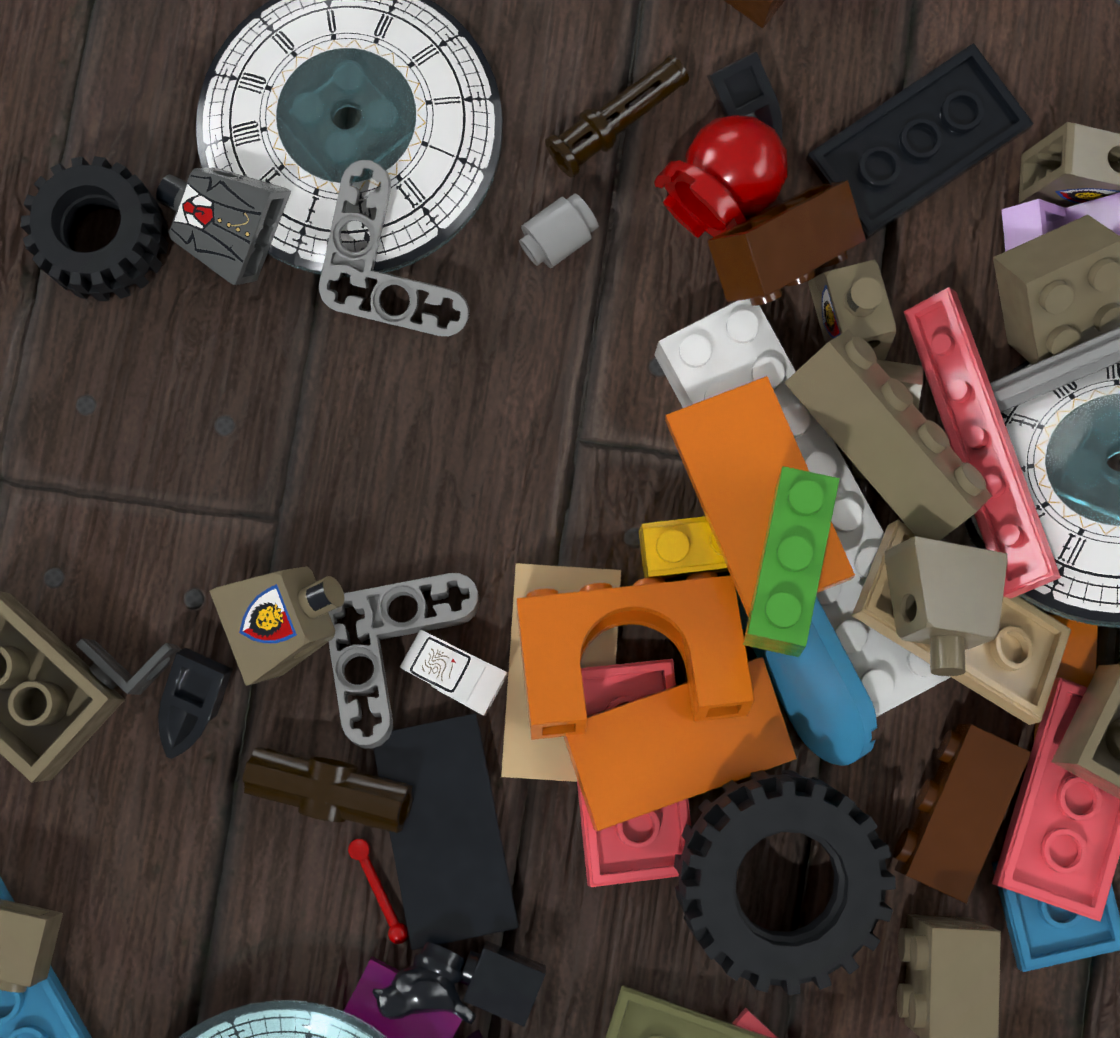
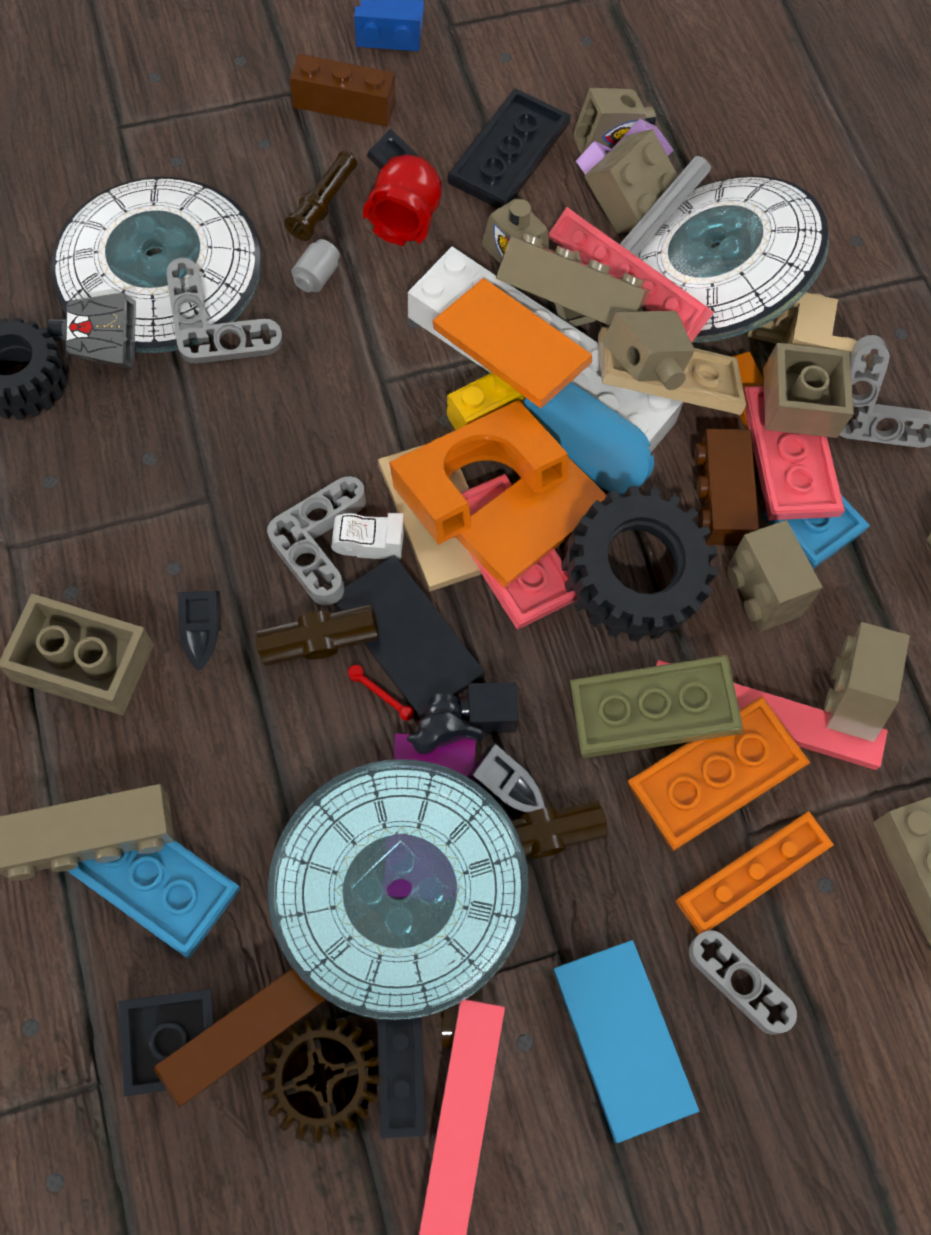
camera: 25 degrees left, 15 degrees down
dark grey bracket [76,638,181,695] -> none
dark tan torso [209,566,345,686] -> none
reddish brown brick [707,180,866,306] -> none
bright green brick [743,466,840,657] -> none

